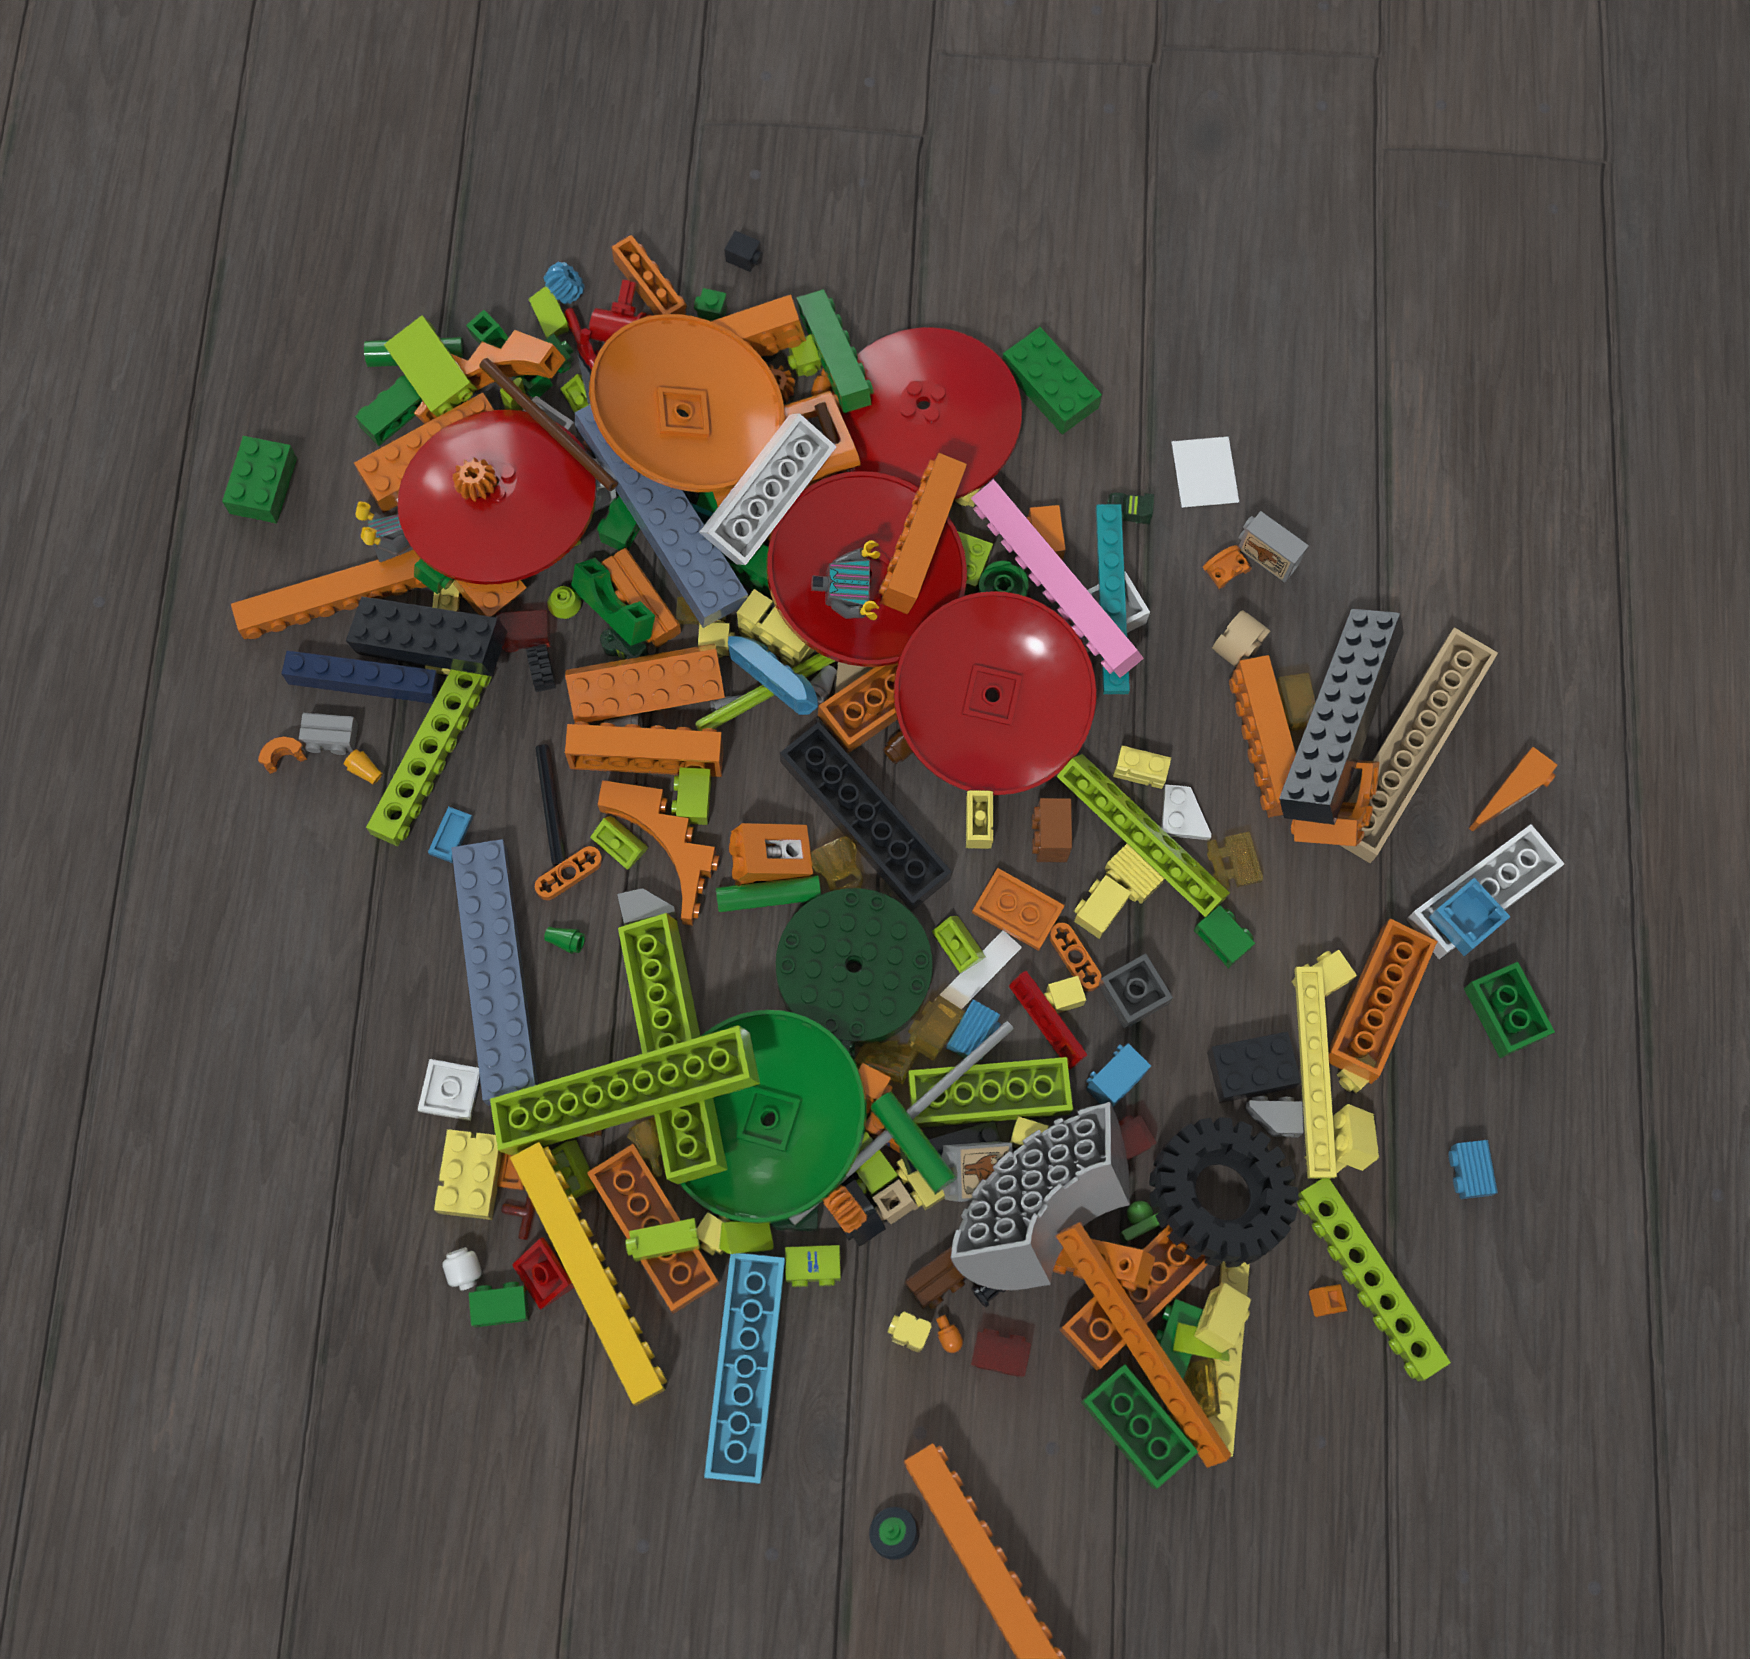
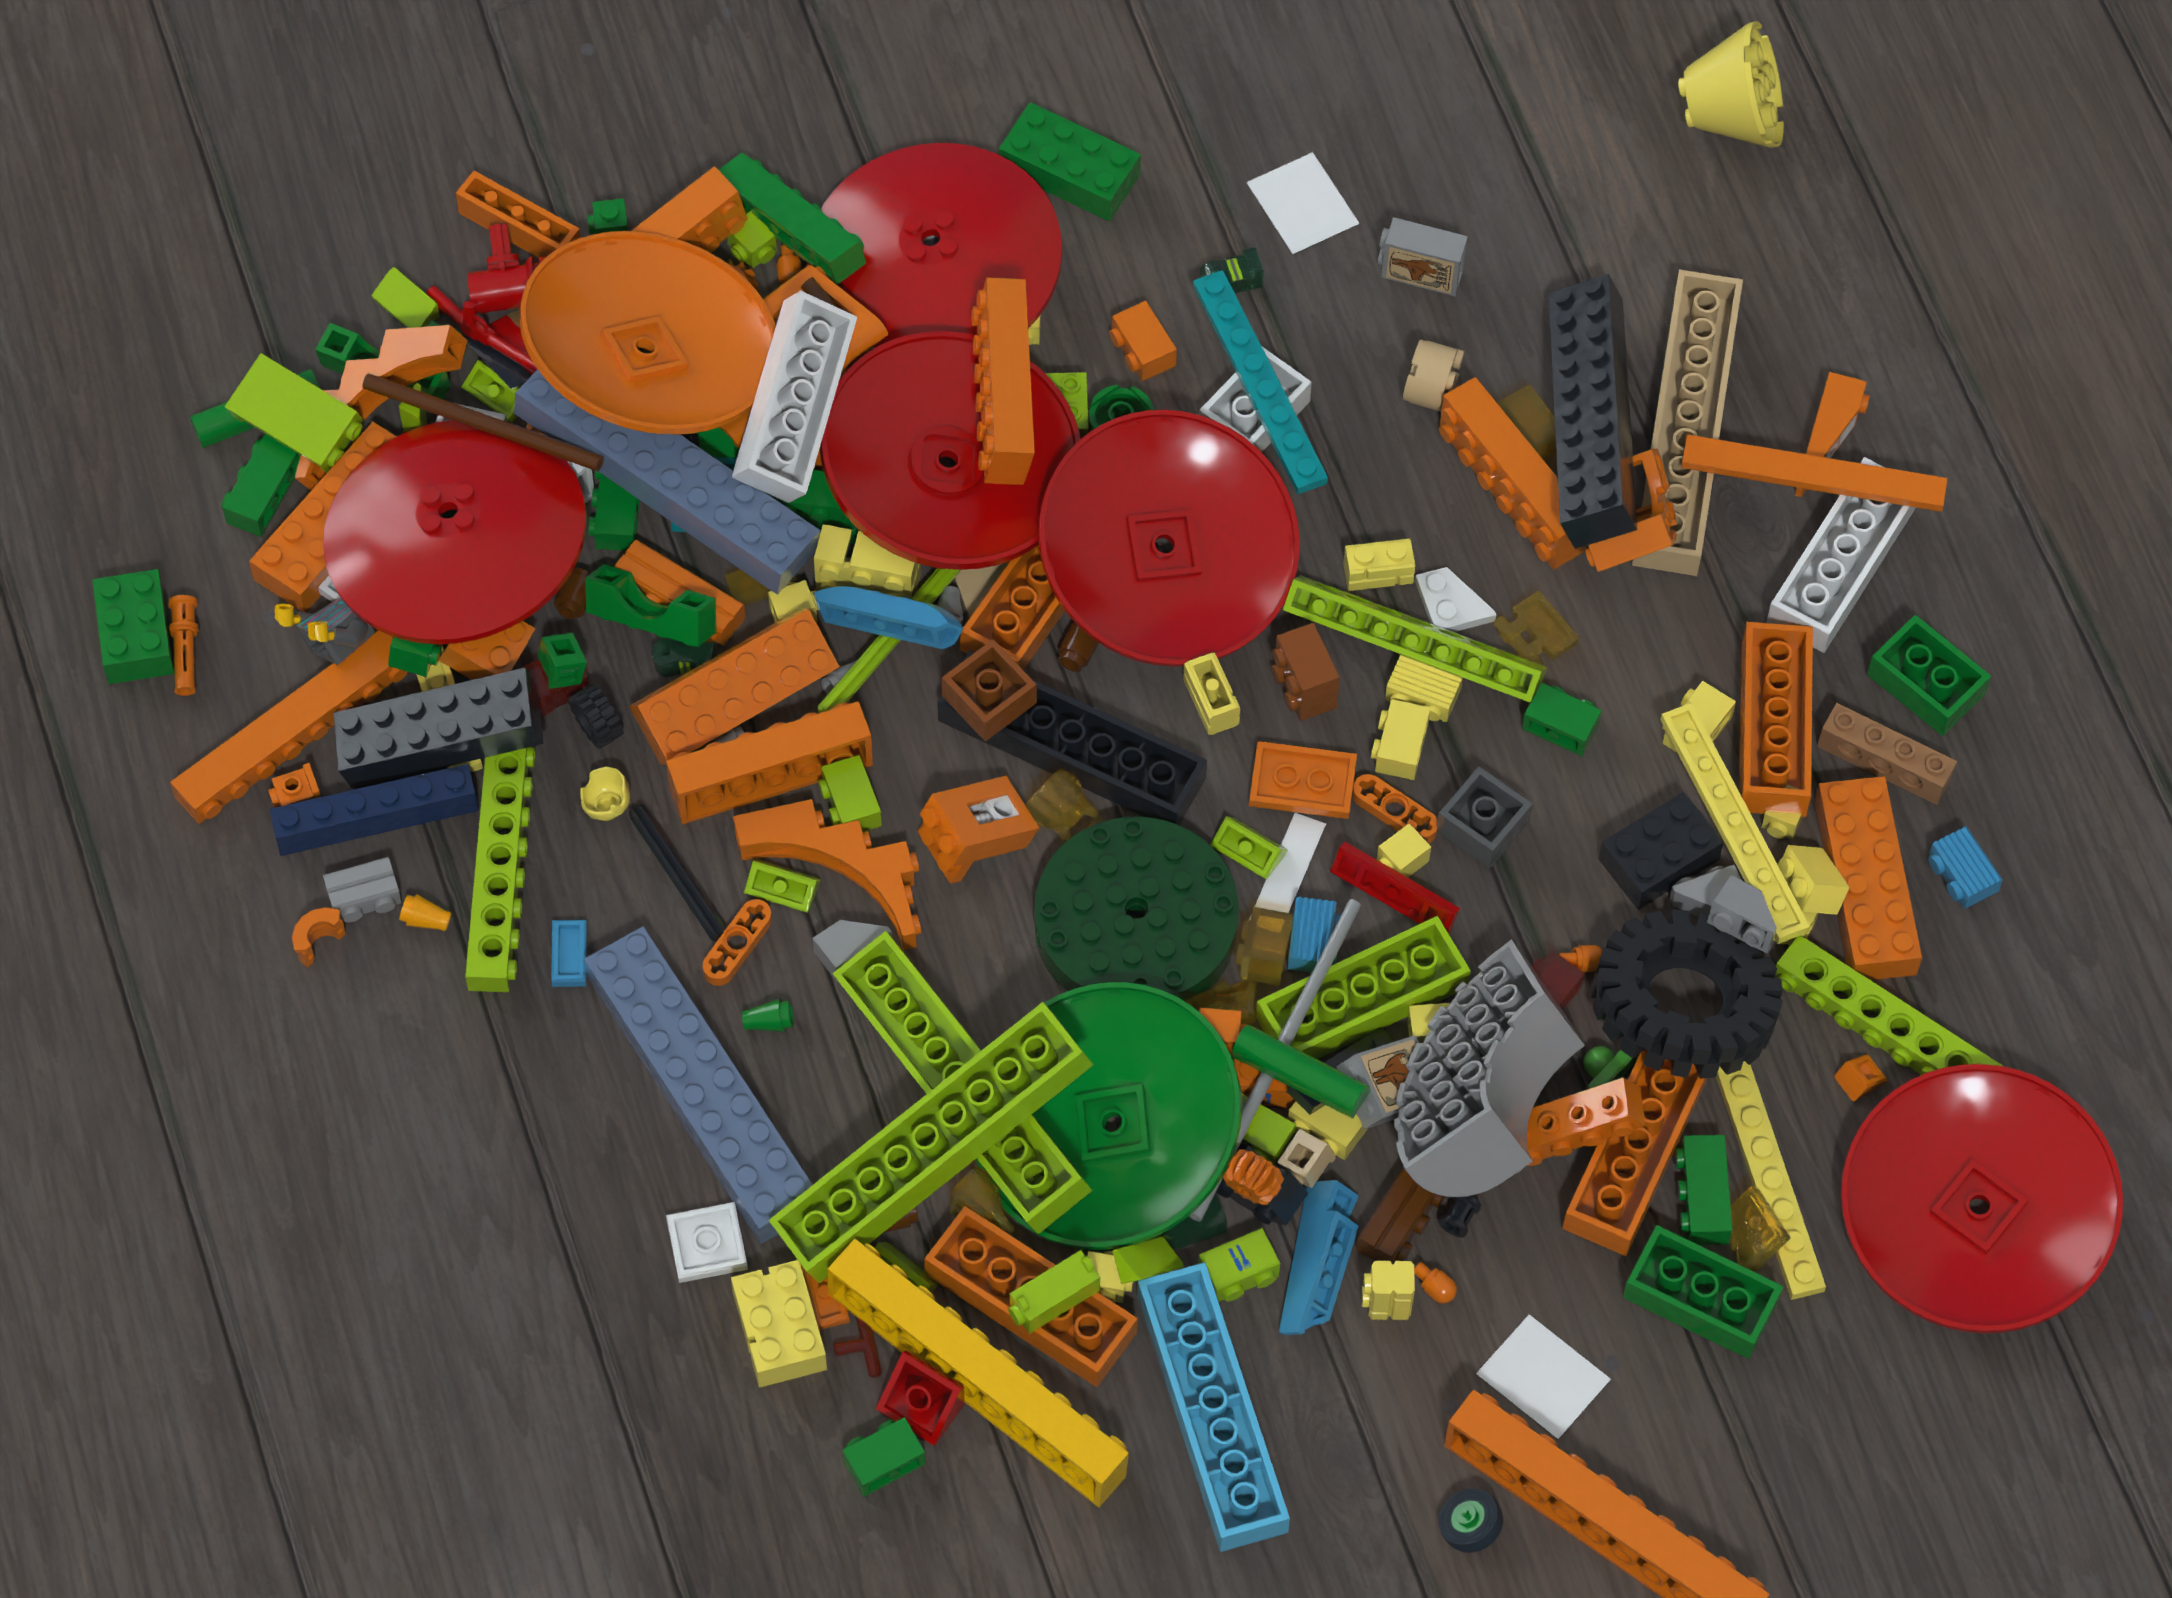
camera: 20 degrees left, 10 degrees down
white head [442,1248,482,1290] -> none
orange gear [453,457,497,502] -> none
dark azure gear [543,262,585,304] -> none
lime cone [547,586,581,619] -> none
green brick [716,875,821,912] -> none
black brick [724,230,763,272] -> none
torso [811,541,880,620] -> none
clear red brick [970,1328,1031,1378] -> none
bright pink brick [971,479,1144,678] -> none
orange plate [1056,1222,1232,1468] -> none
dark azure container [1086,1044,1151,1107] -> none
lime slope [1173,1323,1229,1362] -> none
light yellow brick [1194,1283,1251,1353] -> none
orange piece [1203,545,1252,589] -> none
dark azure container [1429,878,1510,956] -> none
none -> orange pin [168,595,199,696]
none -> orange brick [268,763,321,808]
none -> green brick [537,633,587,689]
none -> reddish brown brick [553,568,591,619]
none -> light yellow hair [580,766,630,821]
none -> dark orange brick [942,639,1037,742]
none -> dark azure wedge [1279,1180,1359,1335]
none -> white sticker [1476,1315,1611,1439]
none -> orange cylinder [1558,945,1603,973]
none -> light yellow cone [1679,21,1784,148]
none -> orange tile [1681,434,1947,512]
none -> light grey slope [1707,875,1777,953]
none -> orange brick [1814,776,1922,980]
none -> medium nougat brick [1817,703,1957,805]
none -> red dish [1841,1064,2123,1333]

